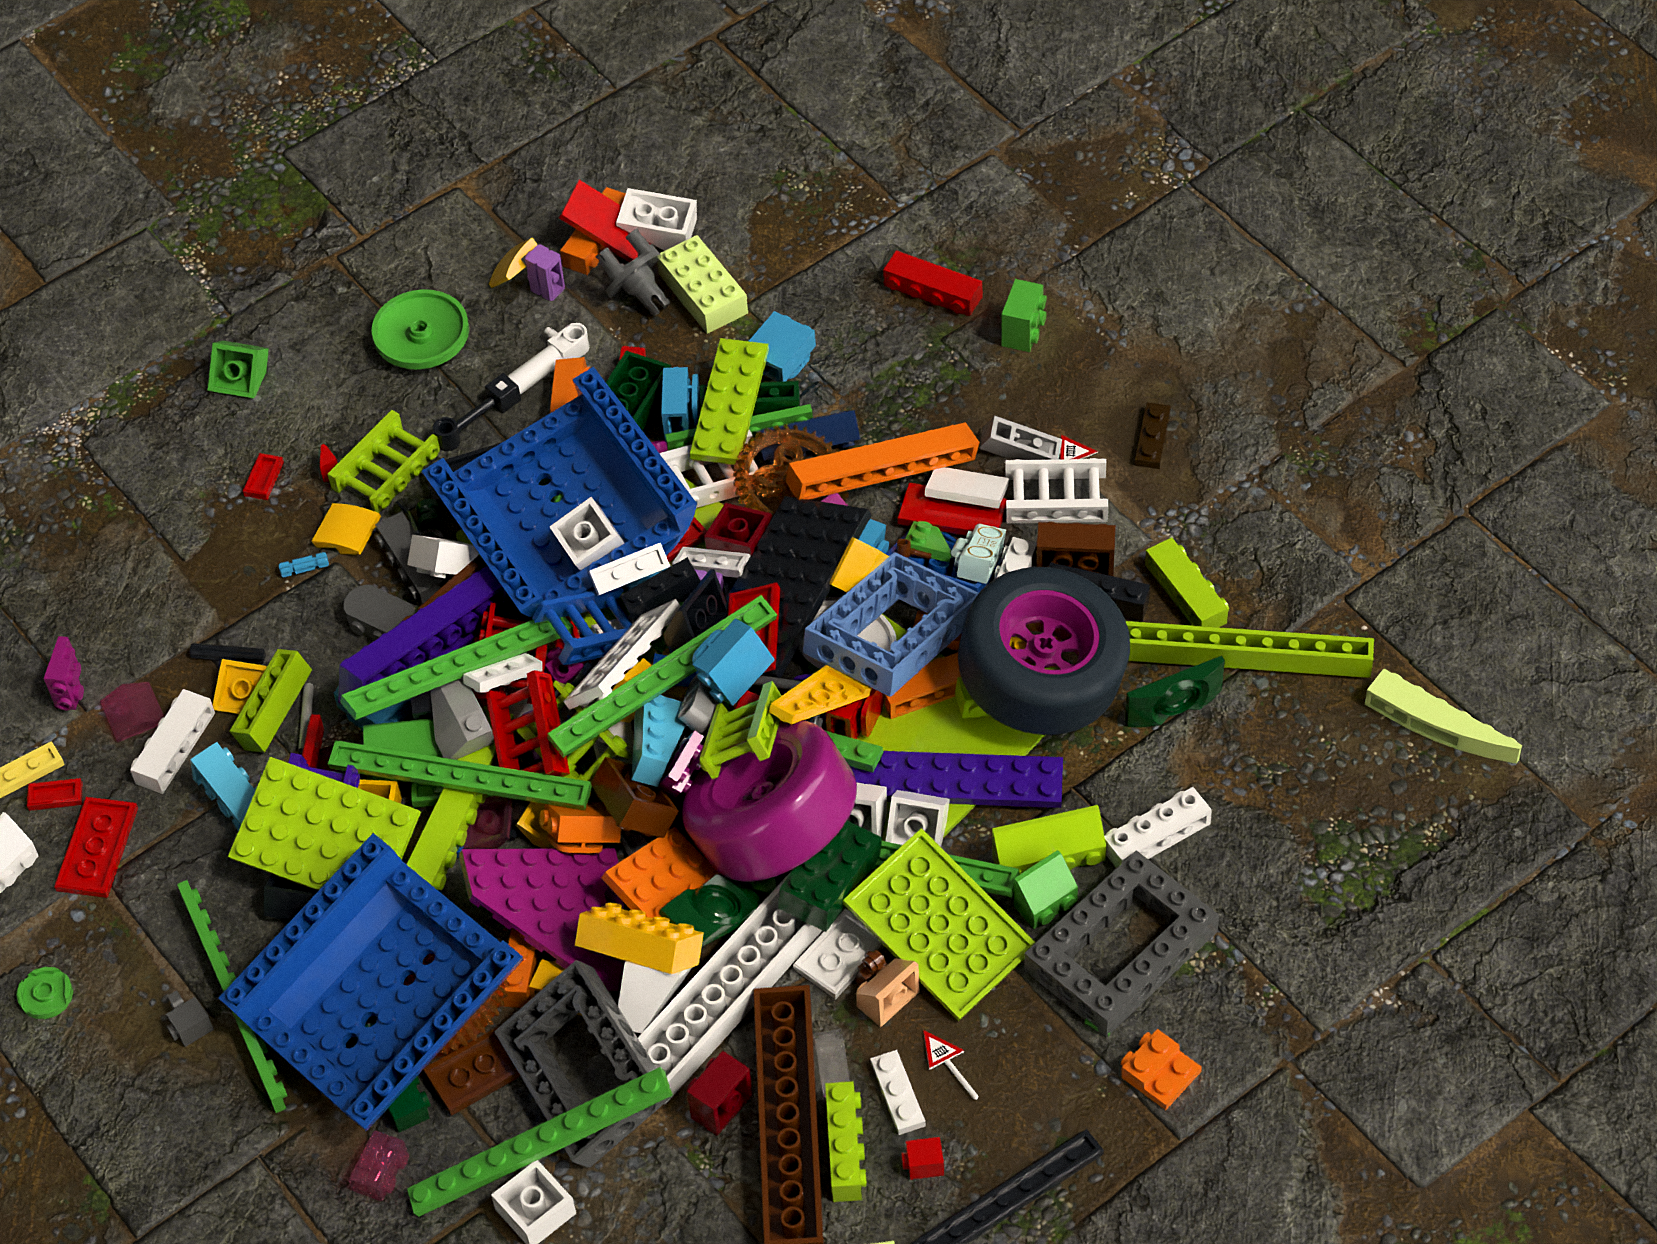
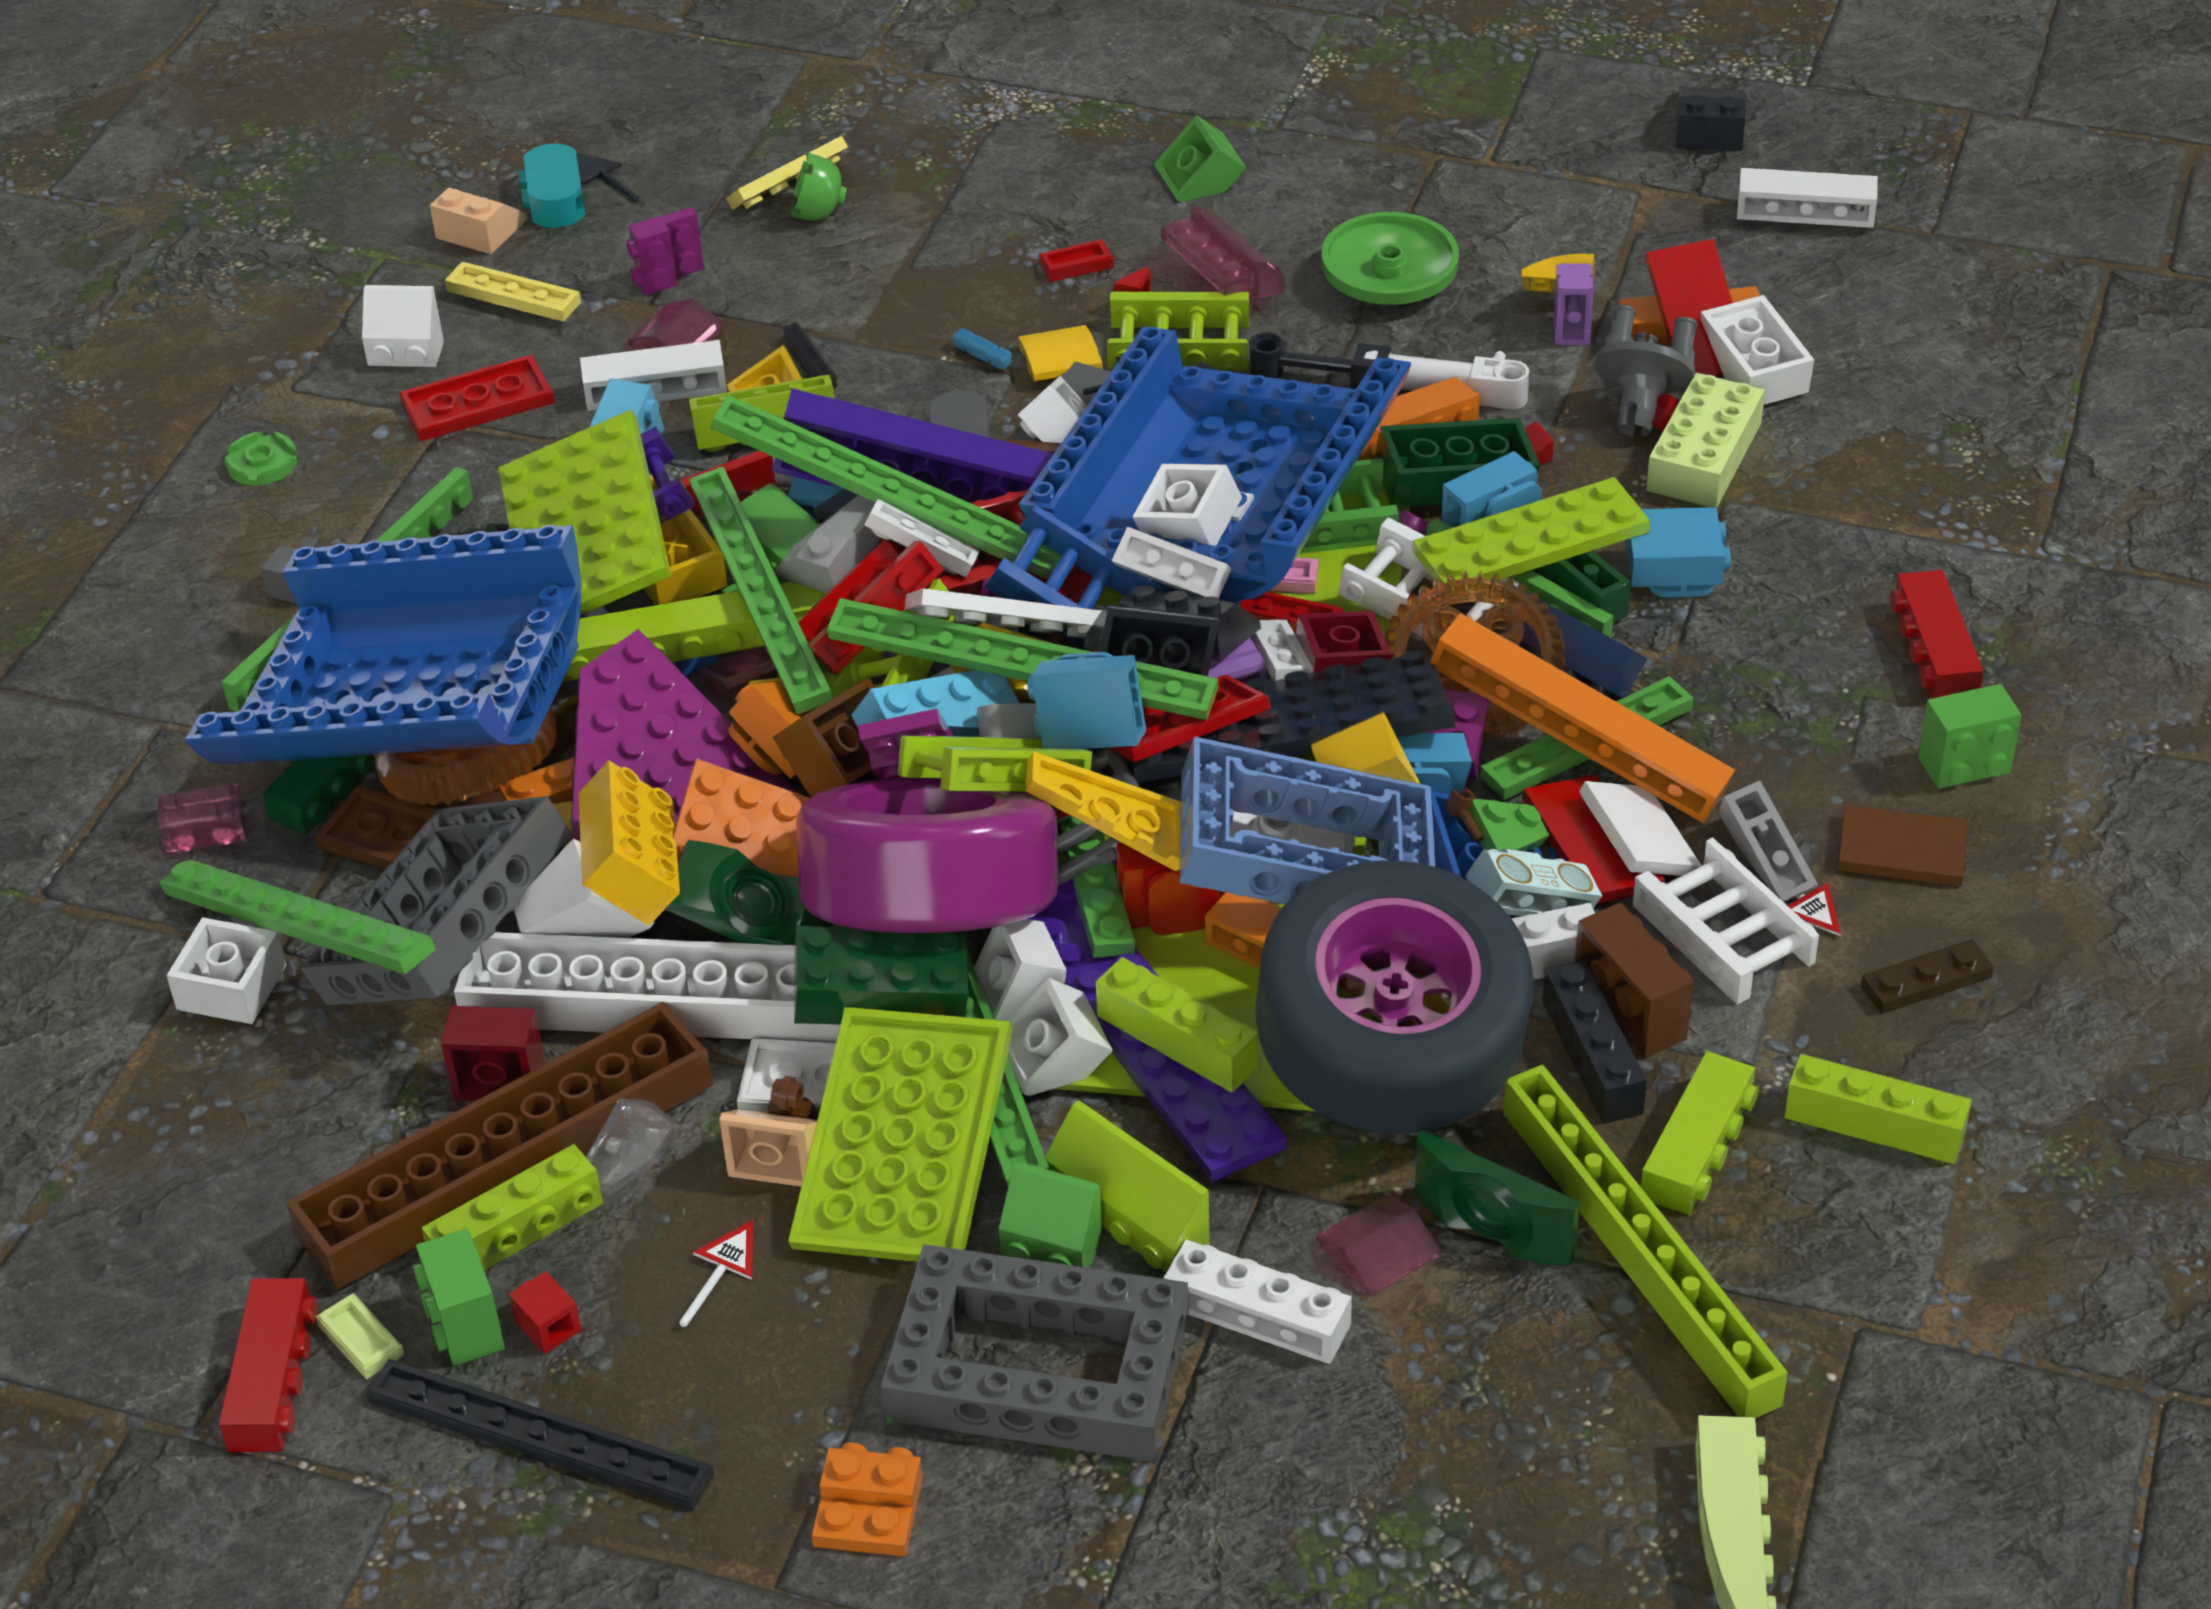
camera: 55 degrees right, 10 degrees down
red tile [27,778,83,811] -> none
white plate [870,1050,925,1135] -> none
none -> bright green brick [412,1228,505,1366]
none -> light yellow plate [726,136,848,210]
none -> bright green cylinder [790,152,847,221]
none -> lime brick [1096,957,1258,1093]
none -> clear pink brick [1161,206,1285,300]
none -> clear pink slope [1316,1195,1441,1297]
none -> bright green plate [1480,676,1694,800]
none -> red tile [1652,393,1680,431]
none -> black slope [1676,87,1746,151]
none -> white brick [1737,168,1878,228]
none -> lime brick [1785,1054,1972,1165]
none -> reddish brown tile [1838,805,1967,887]

